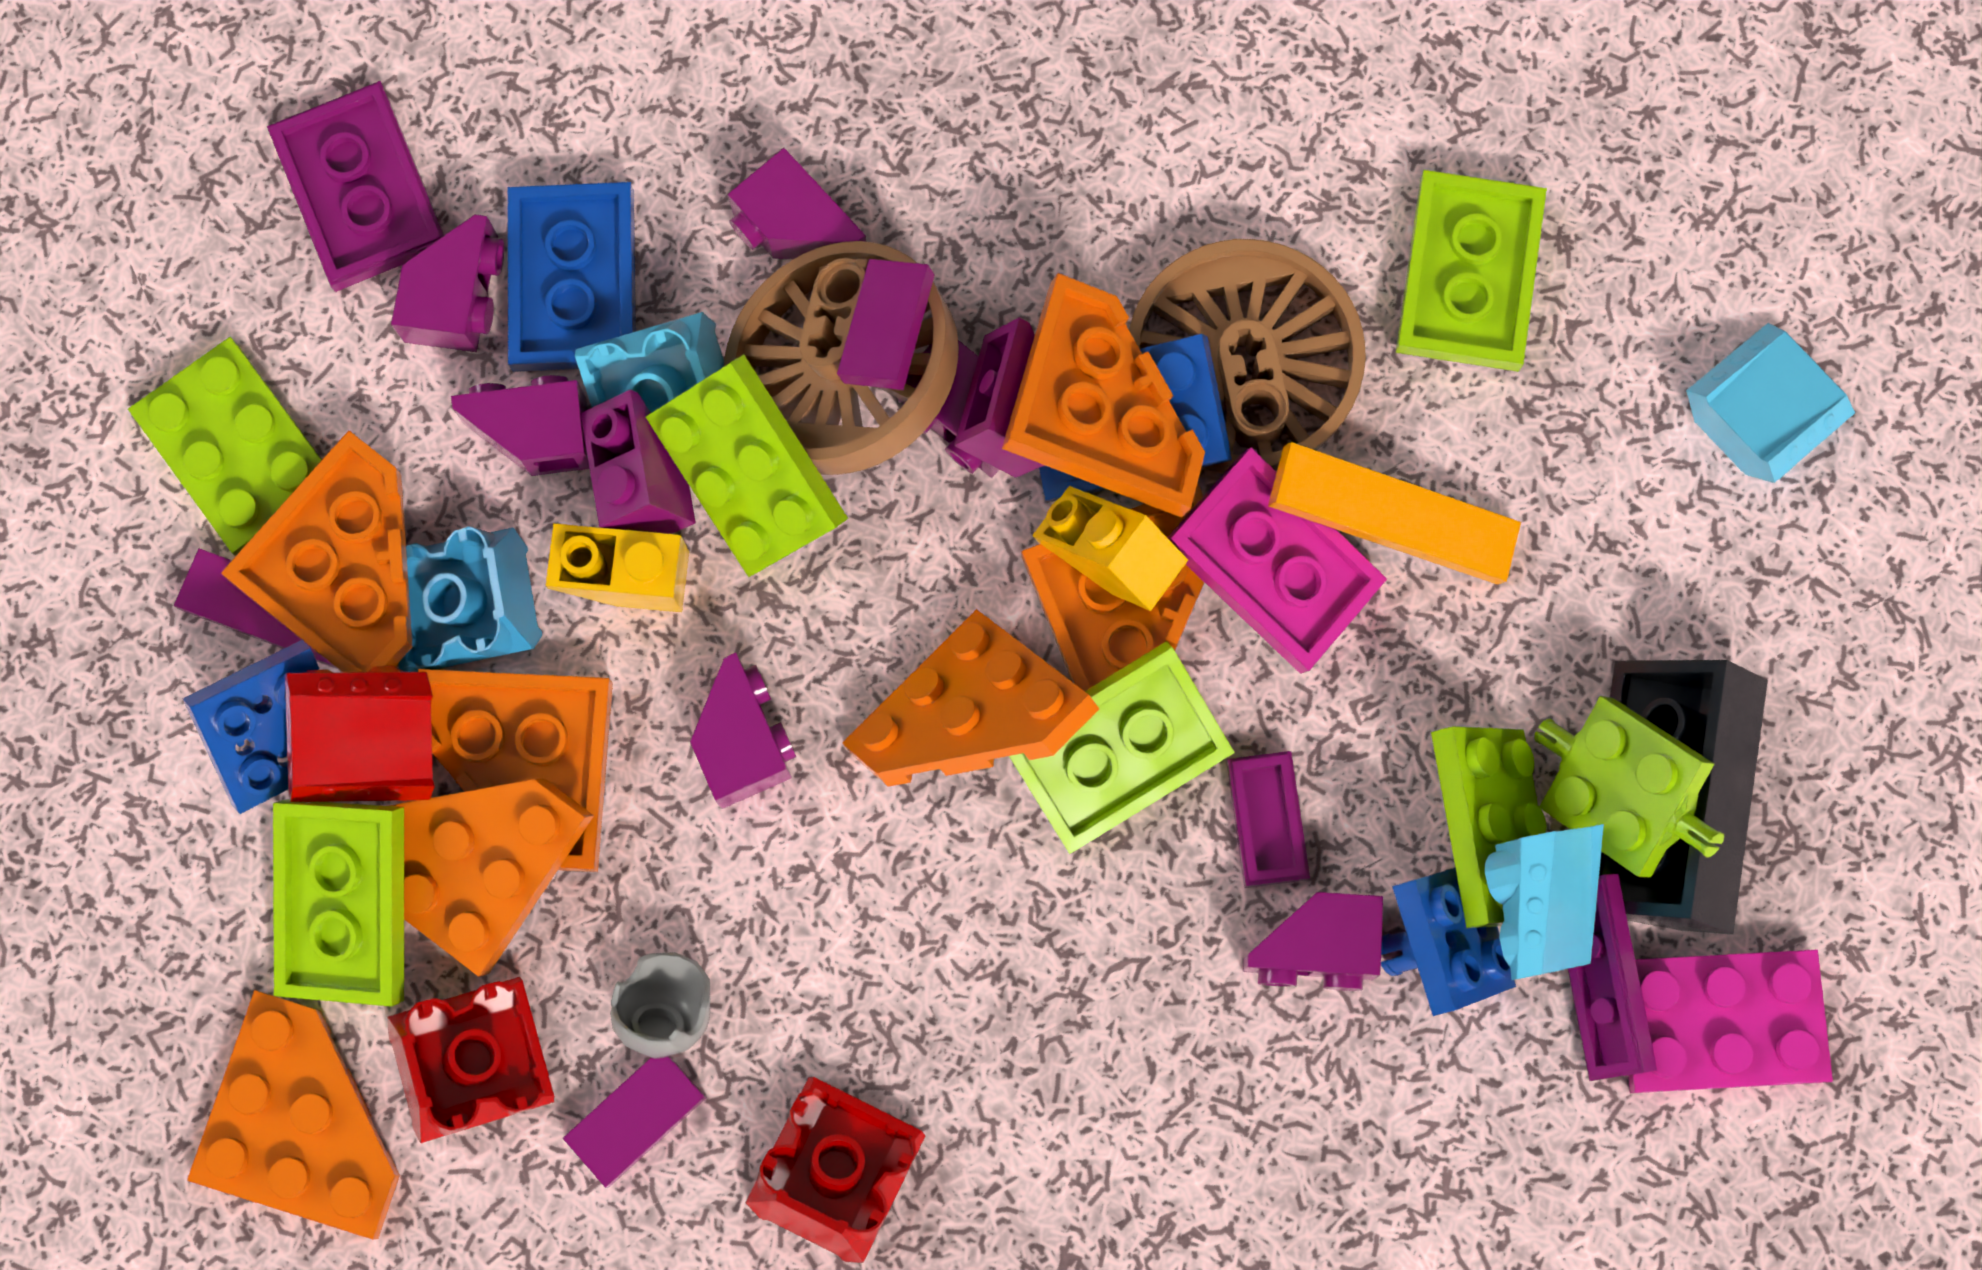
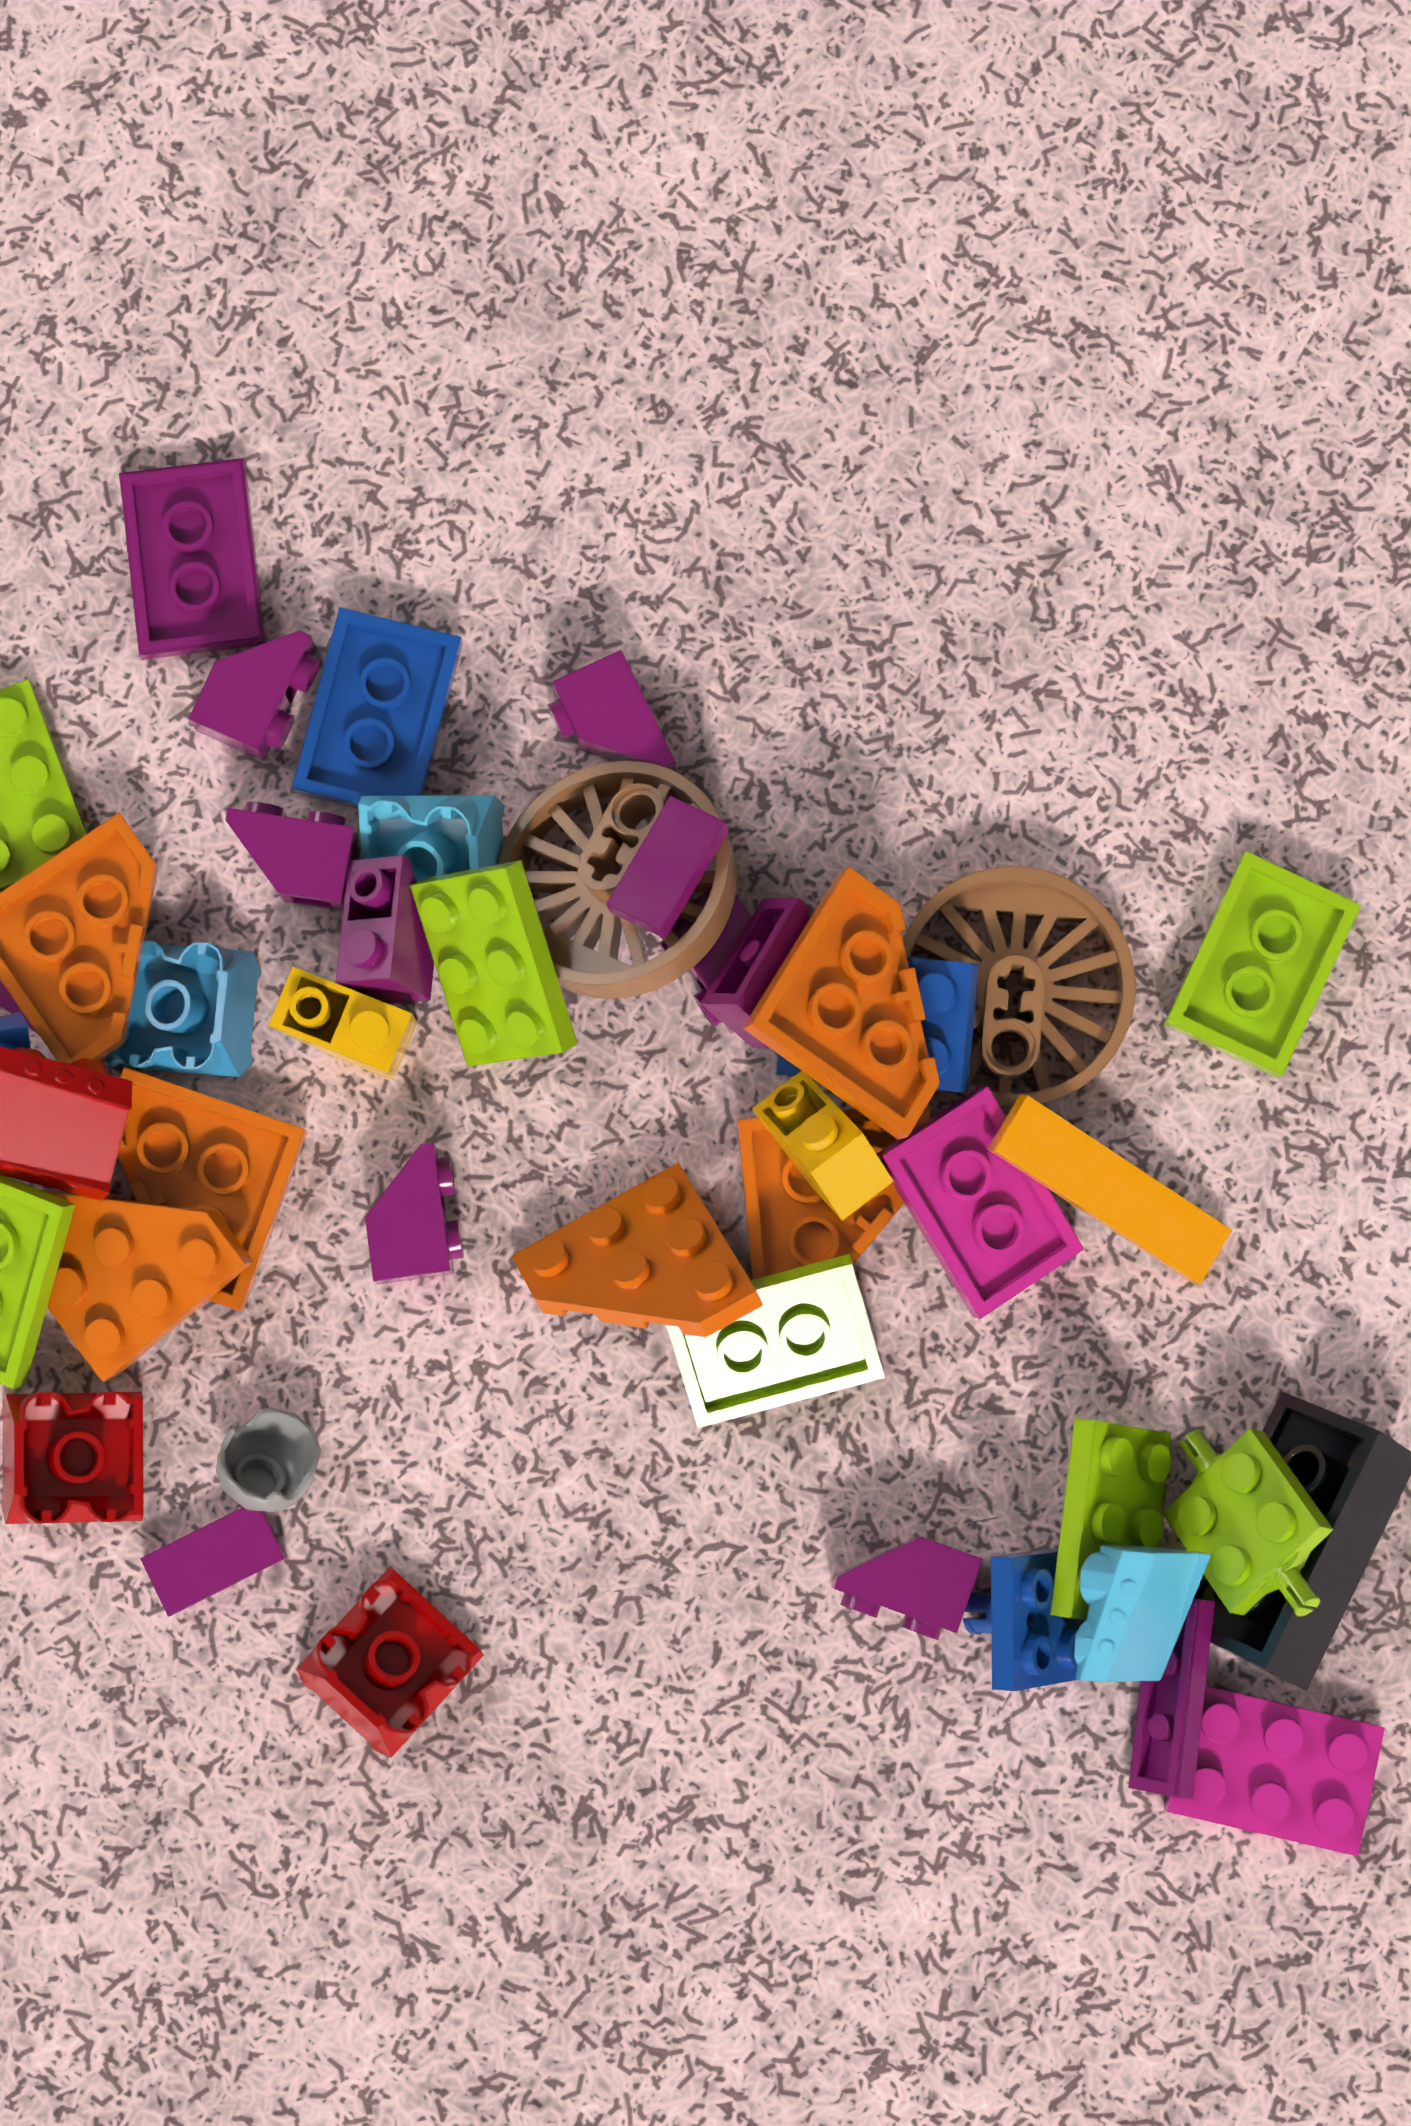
camera: 10 degrees right, 5 degrees up
magenta tile [1226,751,1310,888] -> none

